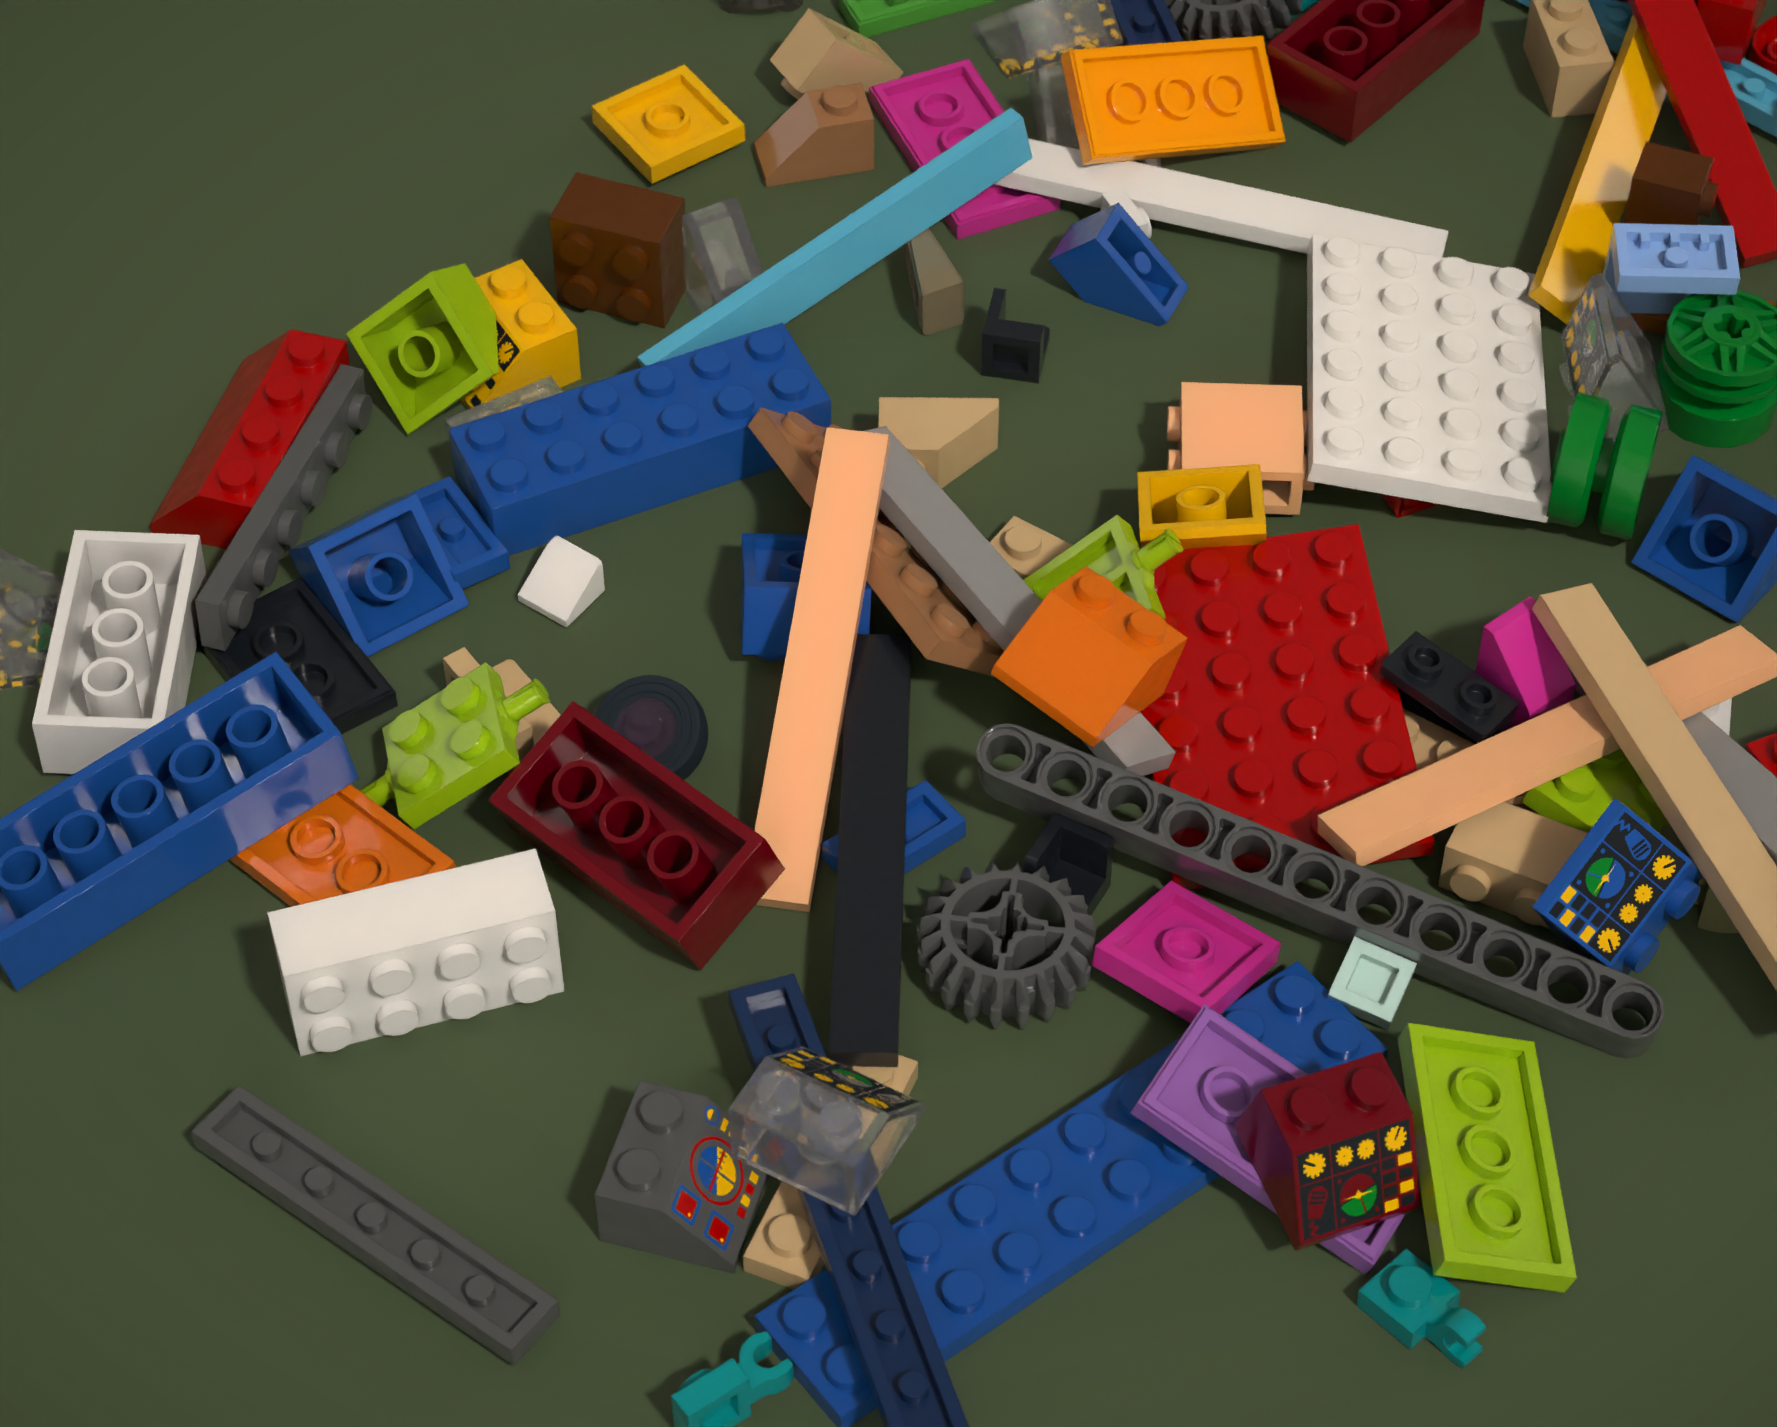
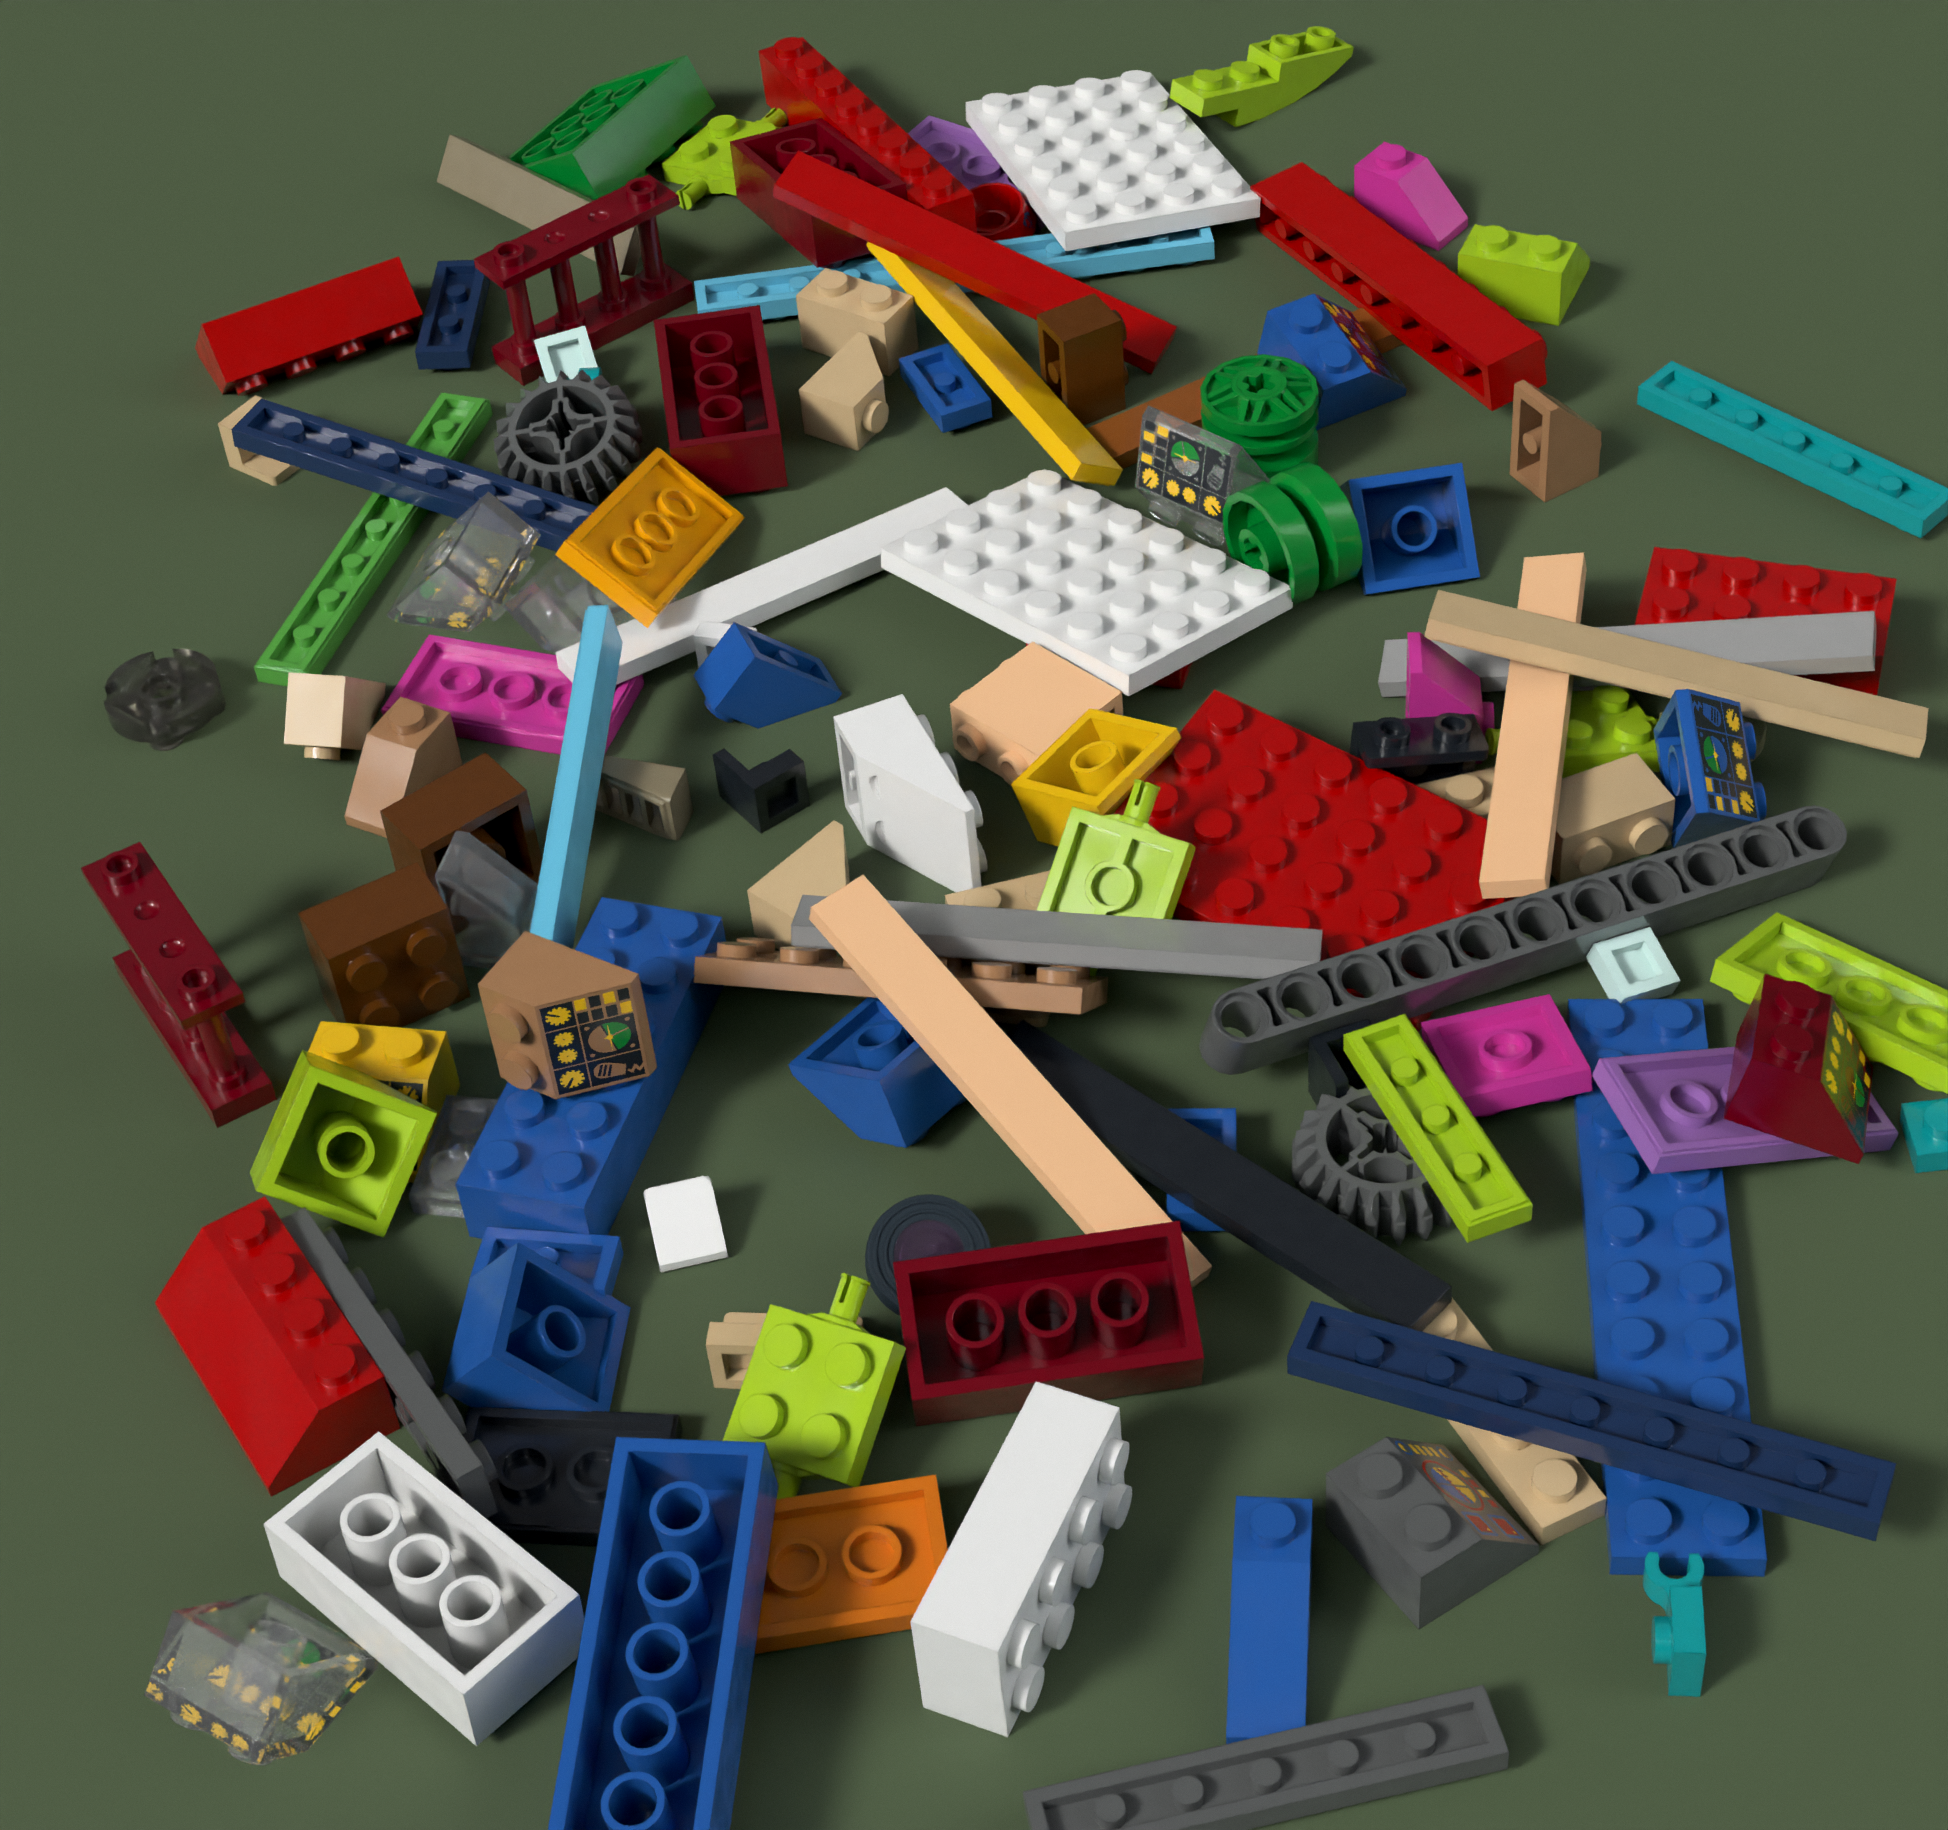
camera: 45 degrees left, 5 degrees down
yellow plate [591,64,745,184] -> none
clear slope [729,1046,925,1216] -> none
orange slope [991,566,1188,748] -> none
light blue bracket [1597,223,1740,314] -> none
none -> dark red fence [81,842,277,1128]
none -> reddish brown brick [380,752,542,933]
none -> medium nougat slope [478,931,657,1099]
none -> tan slope [799,332,889,451]
none -> white slope [833,694,988,892]
none -> blue plate [899,343,993,433]
none -> blue slope [1226,1496,1313,1744]
none -> lime tile [1343,1014,1533,1243]

